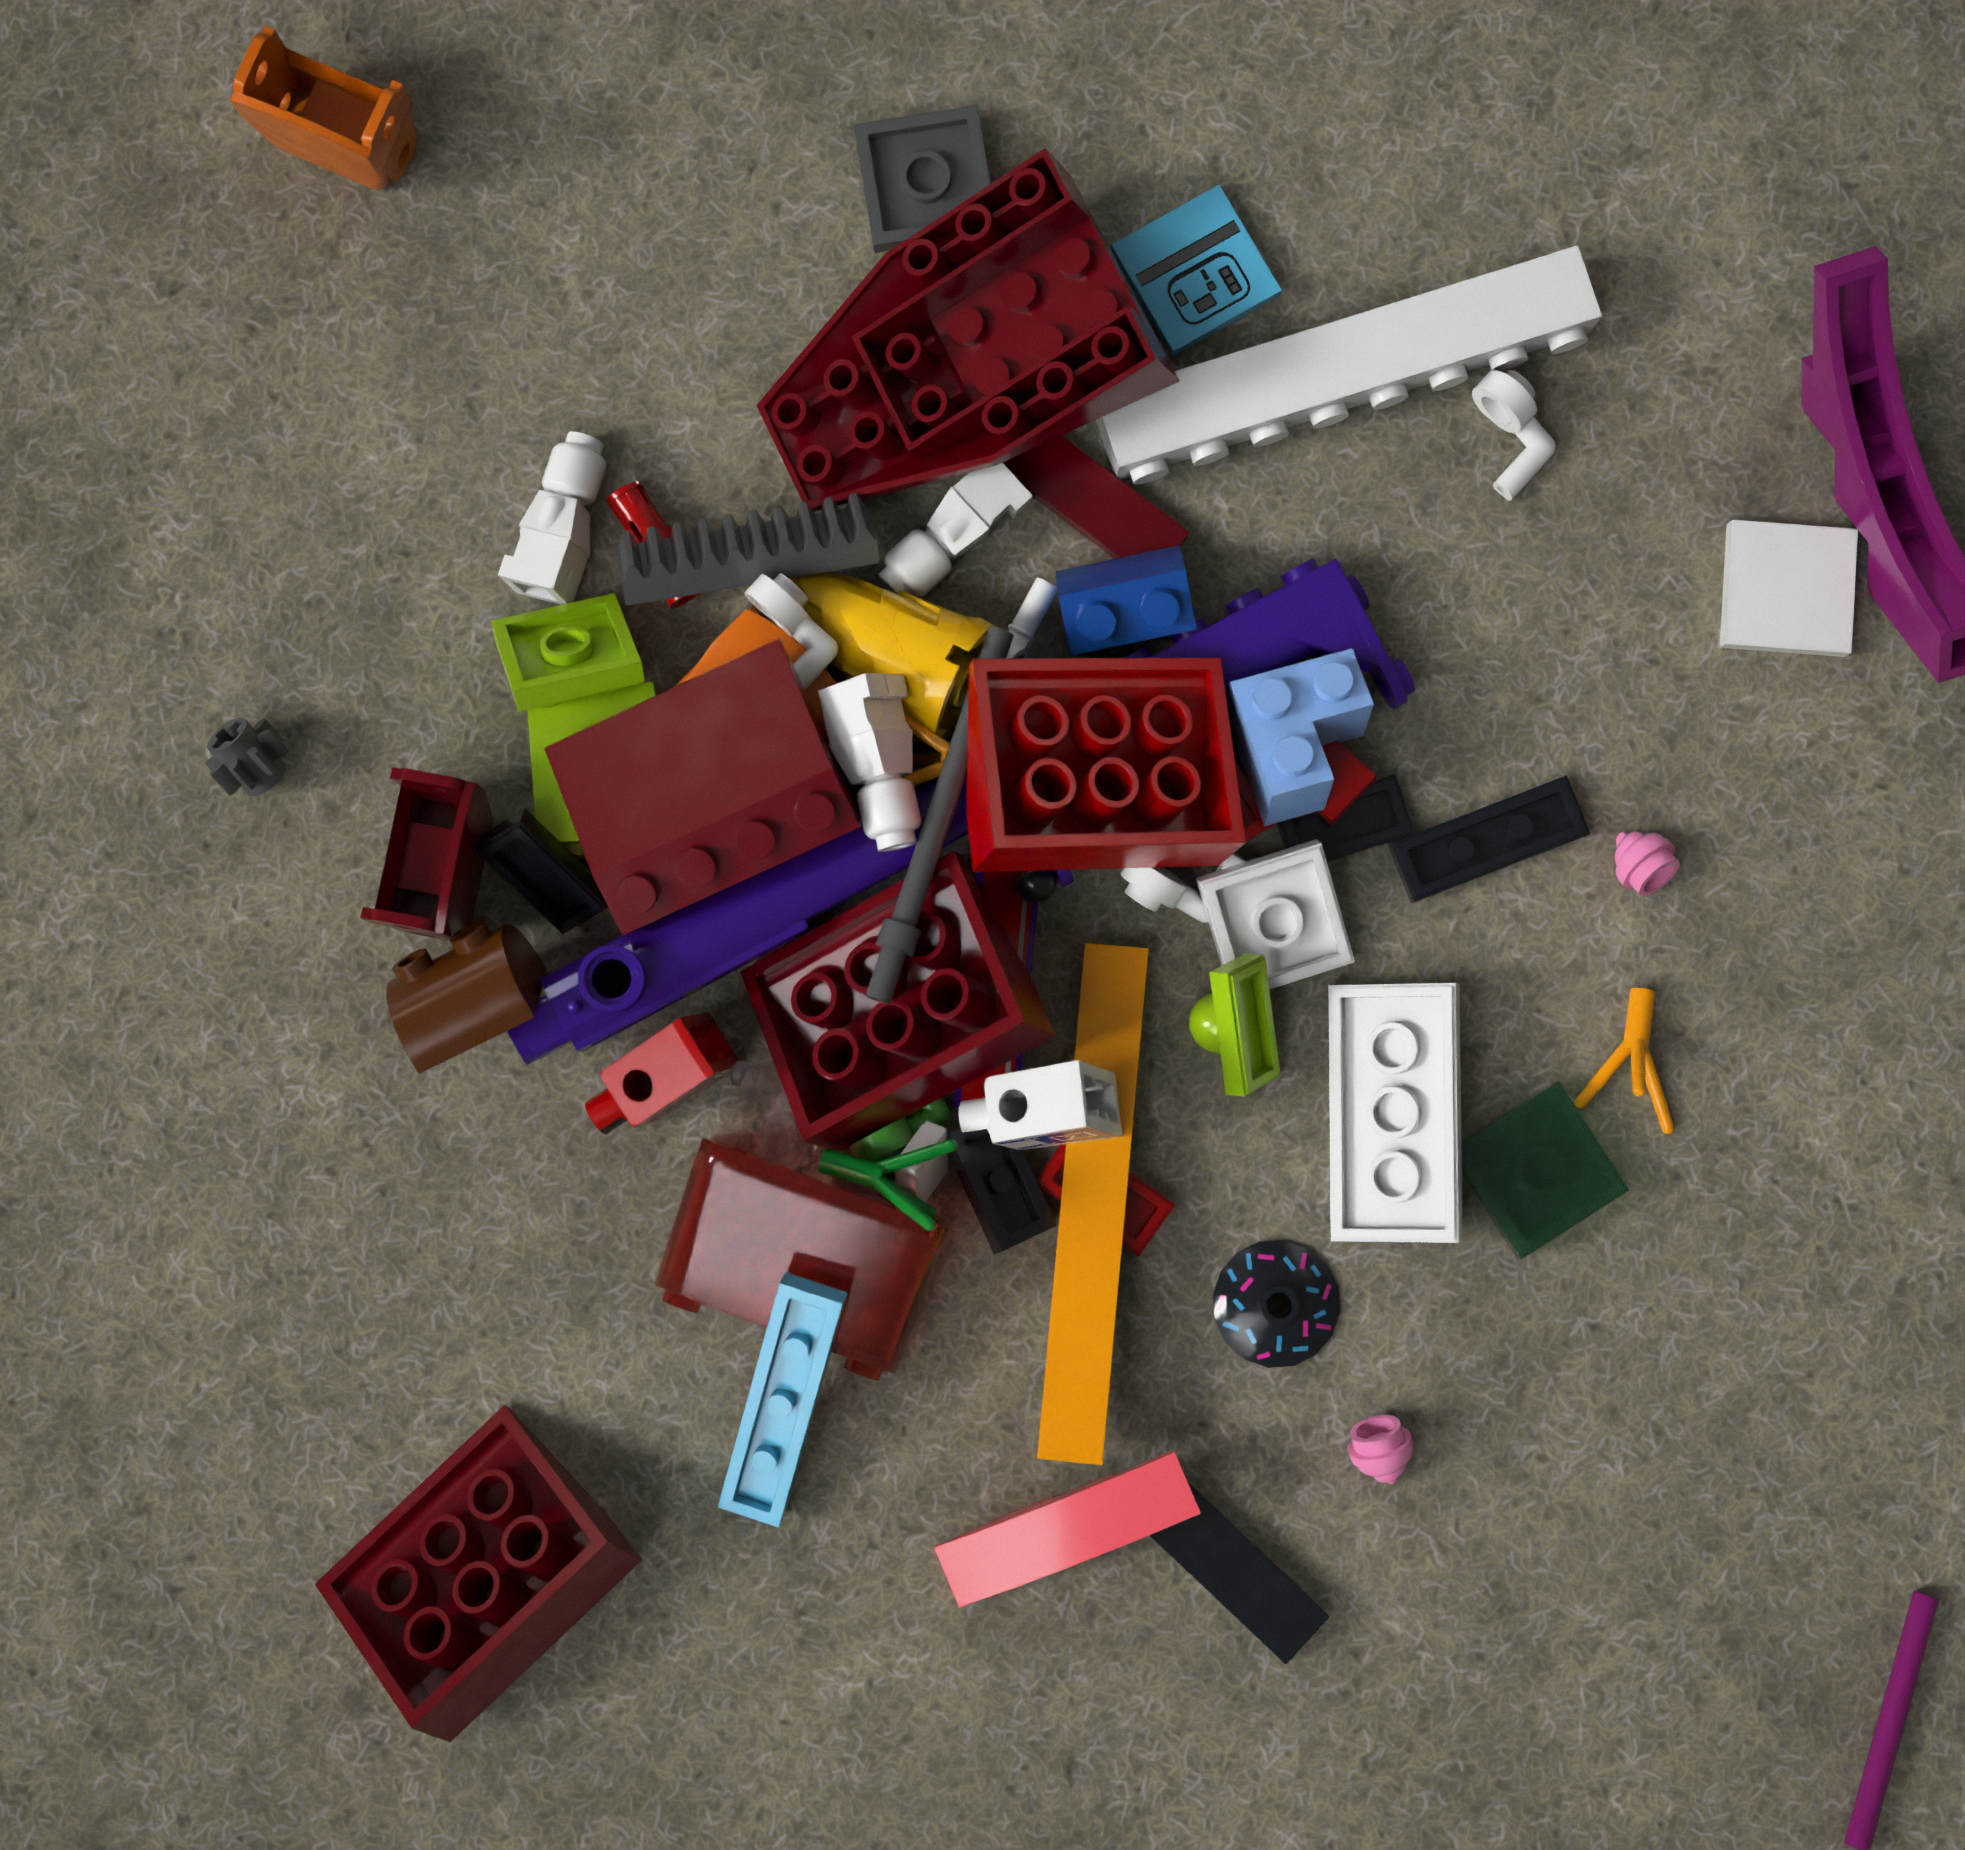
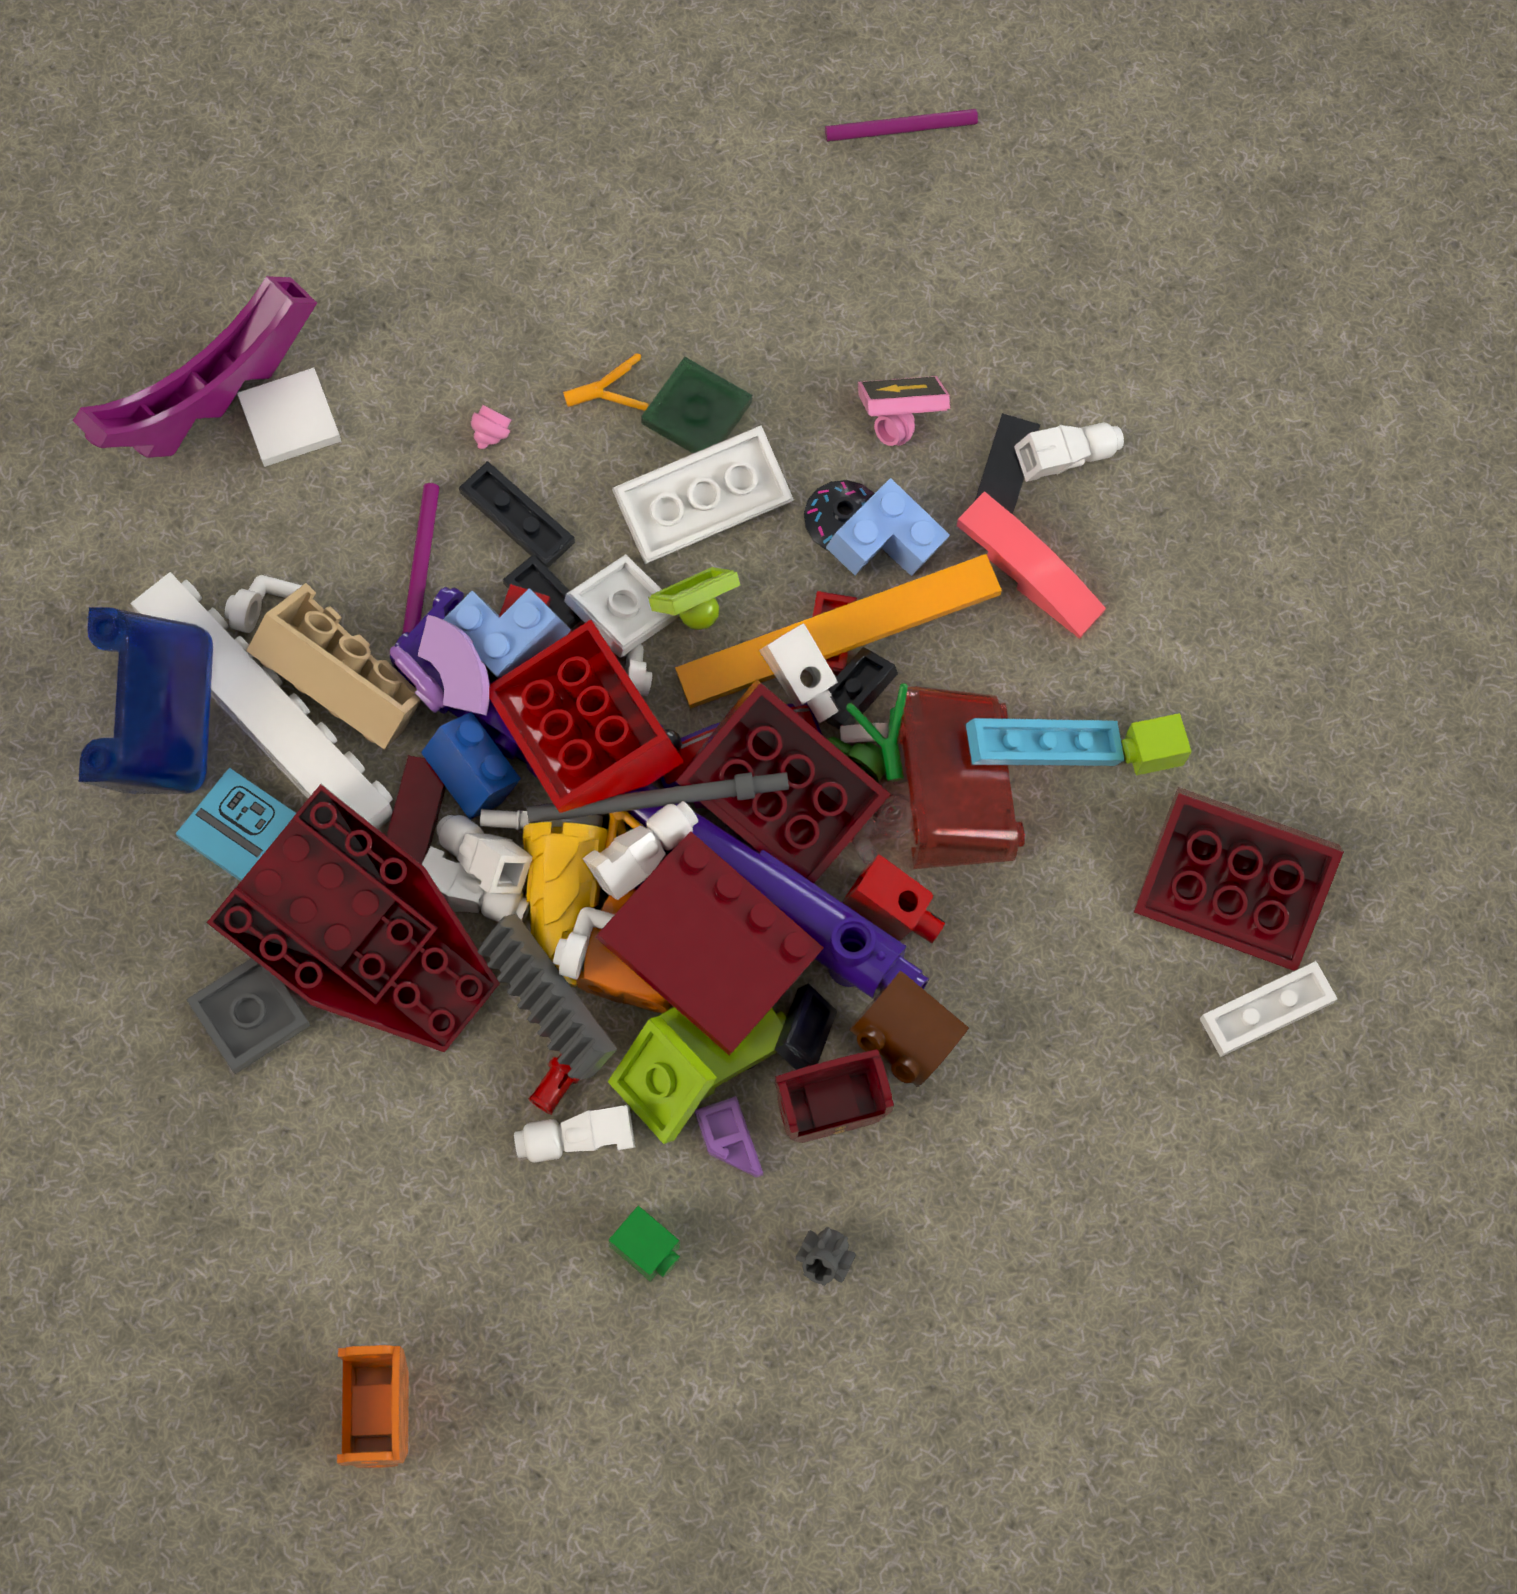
camera: 120 degrees left, 15 degrees down
none -> clear blue windscreen [78,607,213,794]
none -> tan wedge [246,583,422,750]
none -> medium lavender piece [390,646,445,713]
none -> magenta bar [402,483,440,634]
none -> lavender tile [418,615,489,716]
none -> white piece [437,815,533,894]
none -> green brick [608,1205,681,1282]
none -> medium lavender tile [694,1096,763,1178]
none -> light blue brick [826,478,950,576]
none -> tile [858,376,950,416]
none -> white piece [1014,422,1124,482]
none -> lime brick [1121,713,1192,775]
none -> white plate [1200,961,1337,1057]

